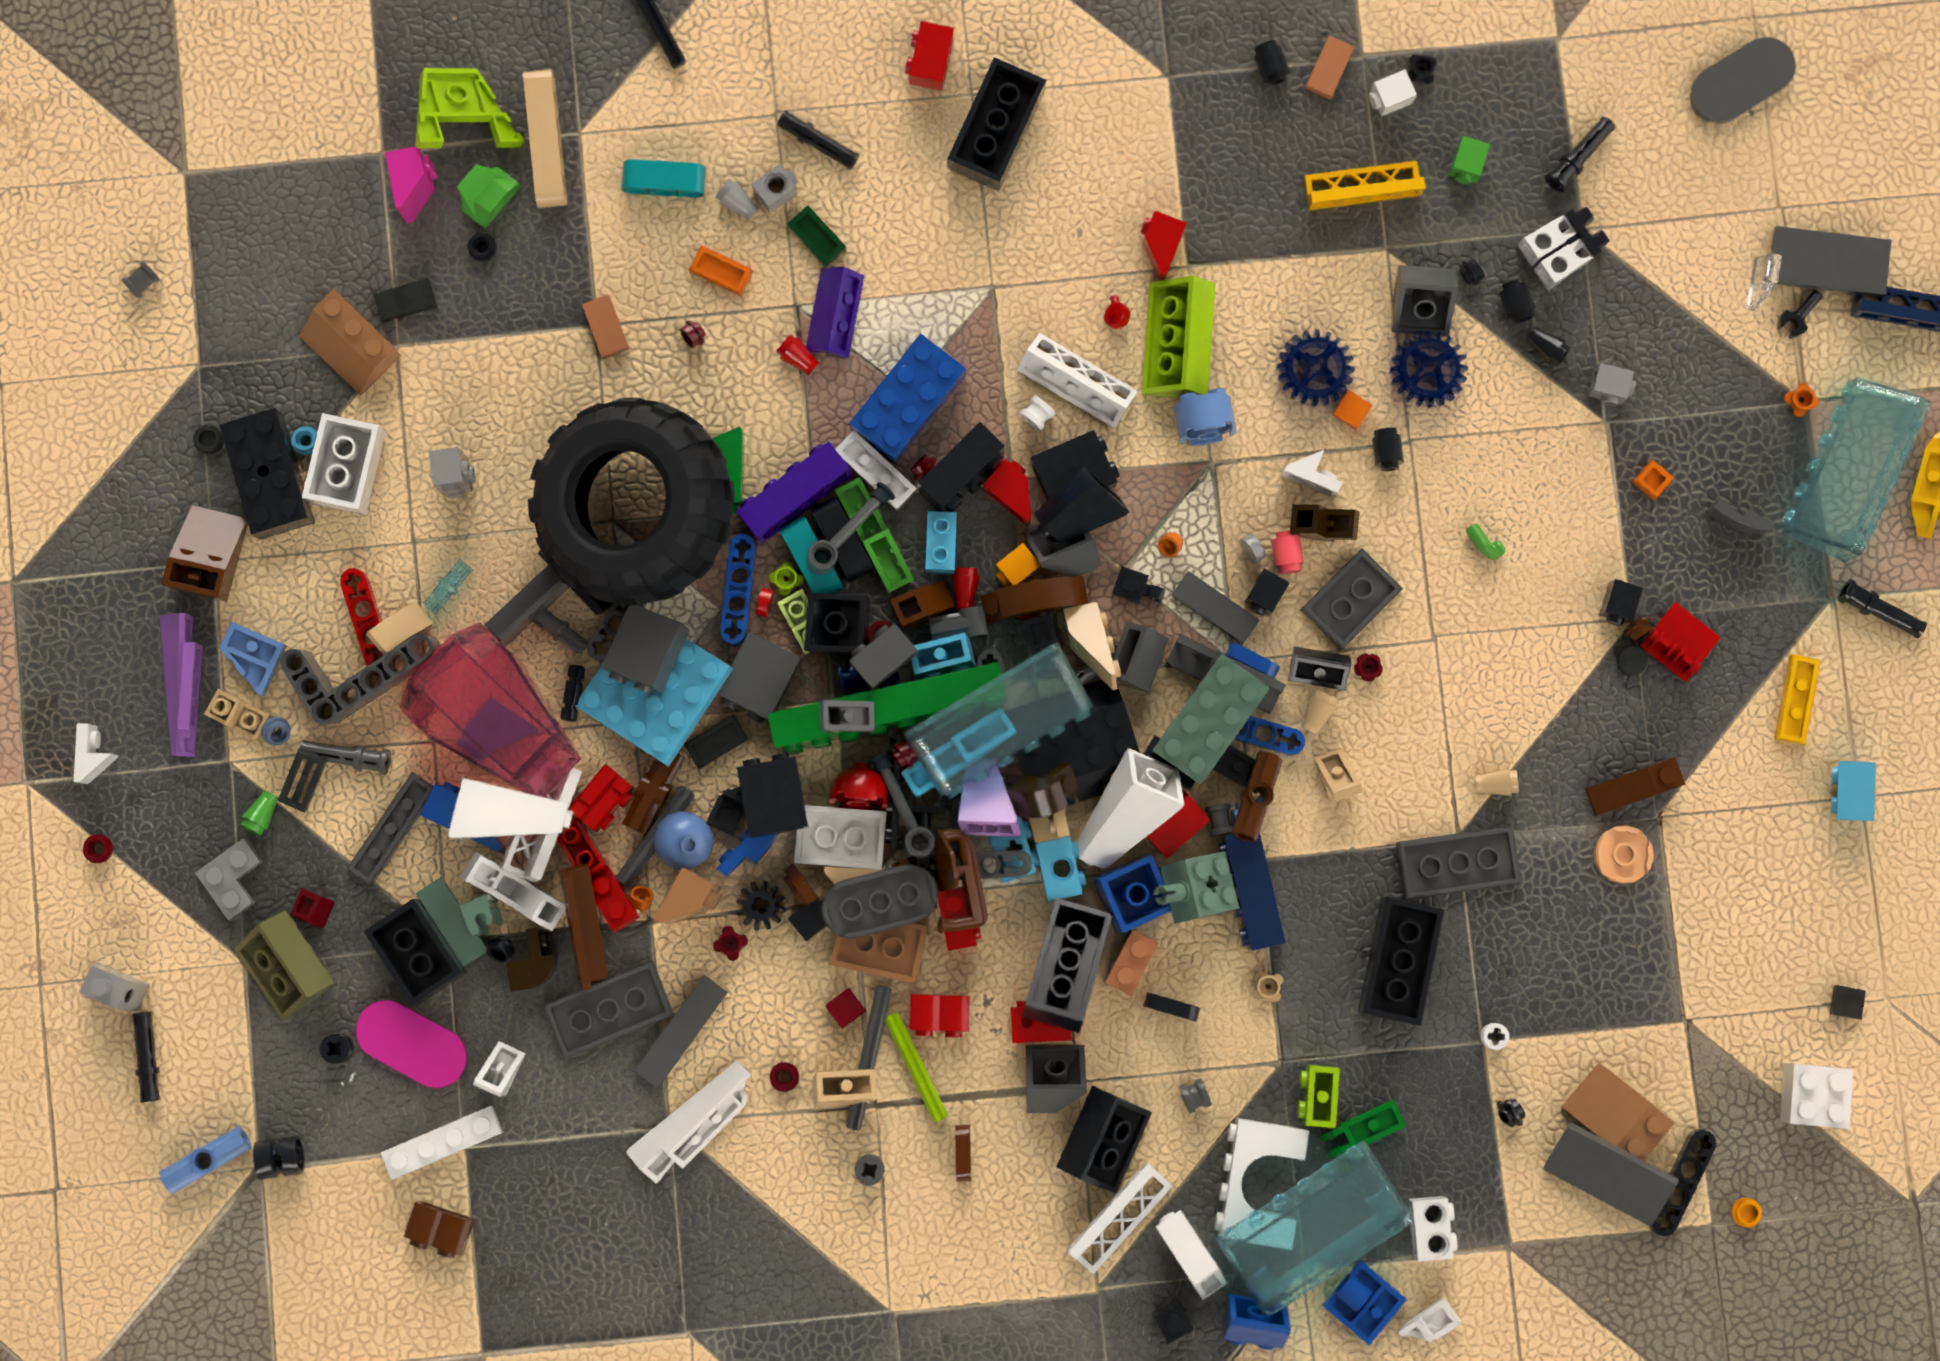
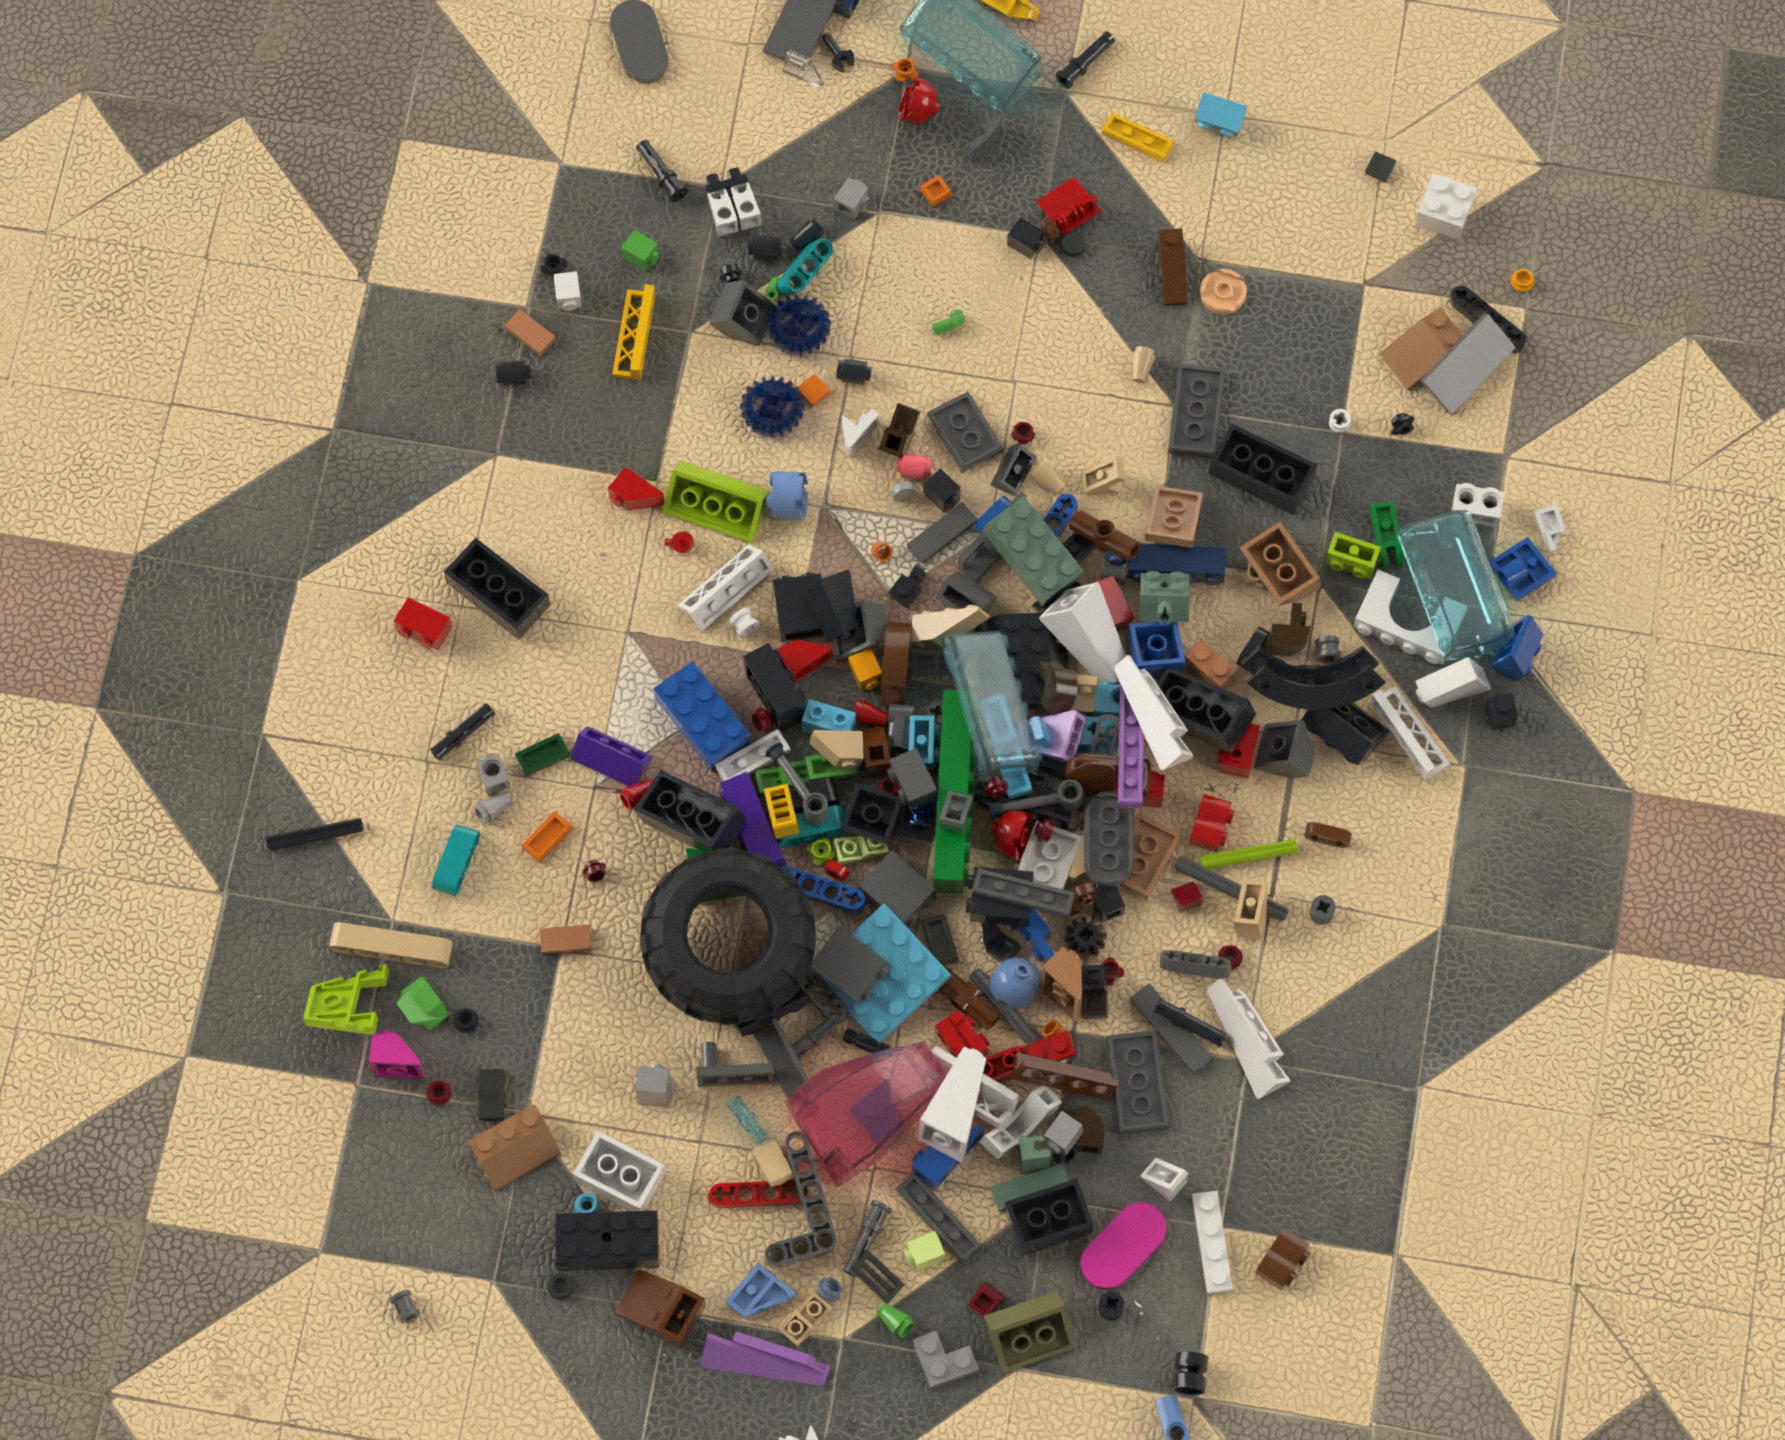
camera: 70 degrees left, 15 degrees down
none -> dark red plate [426,1080,452,1106]
none -> black brick [634,770,747,853]
none -> dark grey piece [697,1042,773,1087]
none -> yellow slope [764,784,799,839]
none -> bright green arm [766,276,781,300]
none -> teal beam [777,238,833,297]
none -> tan slope [810,730,864,770]
none -> red cylinder [898,76,940,125]
none -> yellowish green brick [904,1231,945,1271]
none -> dark grey tile [972,868,1075,918]
none -> dark azure tile [1030,716,1052,748]
none -> dark red plate [1034,818,1055,843]
none -> light grey brick [1044,1111,1083,1156]
none -> black slope [1081,964,1108,1019]
none -> white wedge [1114,655,1193,770]
none -> medium lavender tile [1118,683,1144,808]
none -> medium nougat plate [1145,486,1203,548]
none -> black pin [1154,998,1227,1047]
none -> dark grey beam [1159,950,1231,979]
none -> medium nougat slope [1240,522,1321,606]
none -> black fence [1241,645,1386,710]
none -> dark brown brick [1269,602,1311,656]

